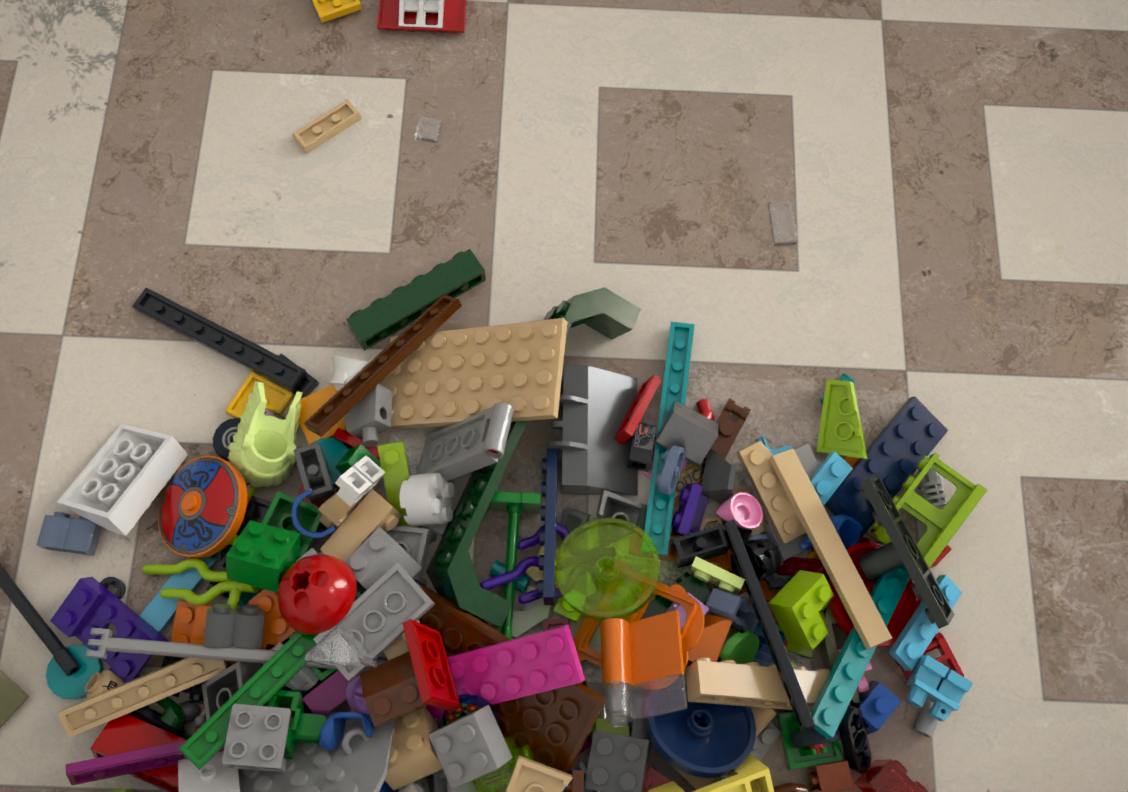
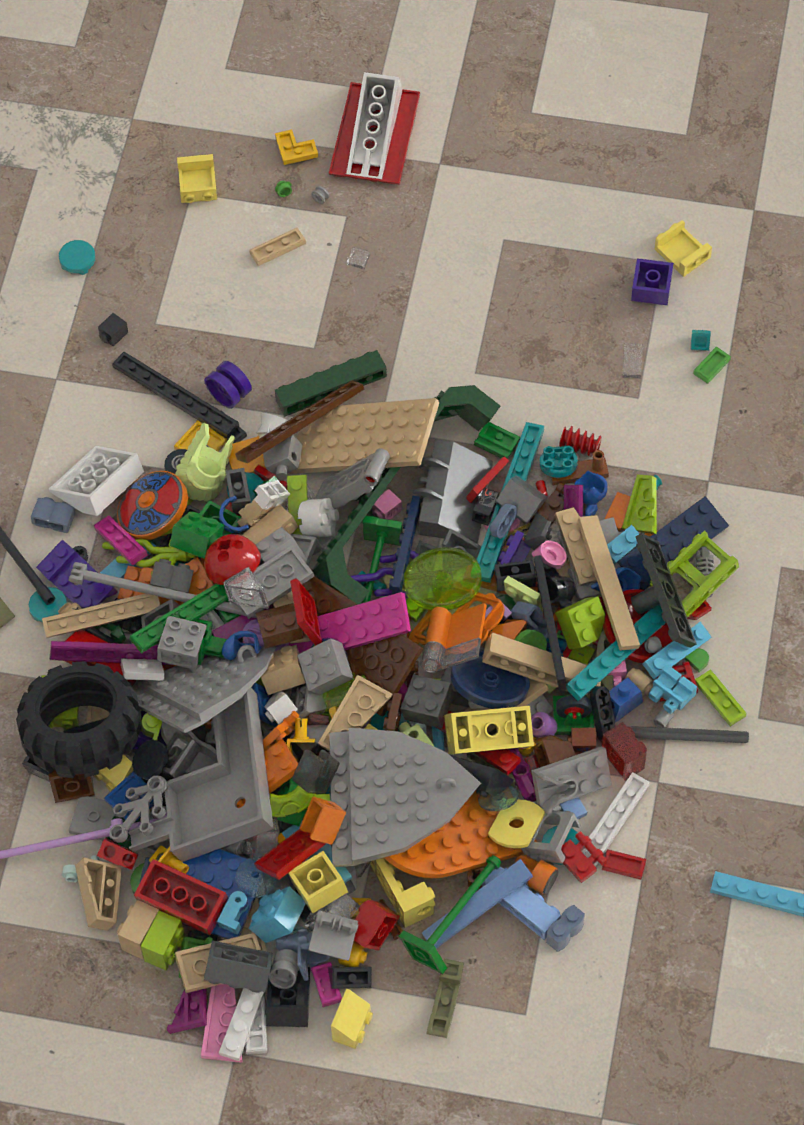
camera: 15 degrees right, 10 degrees down
none -> teal tile [59,240,96,275]
none -> dark pink tile [93,516,148,565]
none -> black brick [98,313,128,346]
none -> light yellow panel [177,154,217,203]
none -> dark purple wheel [204,361,252,409]
none -> bright green plate [275,181,292,197]
none -> light grey bush [311,186,330,204]
none -> bright pink brick [372,489,402,520]
none -> green plate [474,422,520,459]
none -> medium lavender head [531,712,557,738]
none -> teal tile [540,446,578,478]
none -> dark orange piece [551,450,609,486]
none -> red piece [559,426,602,457]
none -> magenta tile [564,485,583,517]
none -> blue hair [575,471,608,516]
none -> orange tile [605,492,630,532]
none -> tan brick [625,668,654,696]
none -> dark grey axle [630,726,749,743]
none -> dark purple brick [631,258,674,306]
none -> light grey hinge [644,636,662,653]
none -> light yellow panel [654,220,712,277]
none -> bright green tile [685,648,709,672]
none -> teal tile [691,330,711,351]
none -> bright green tile [693,346,731,384]
none -> lime plate [695,669,747,727]

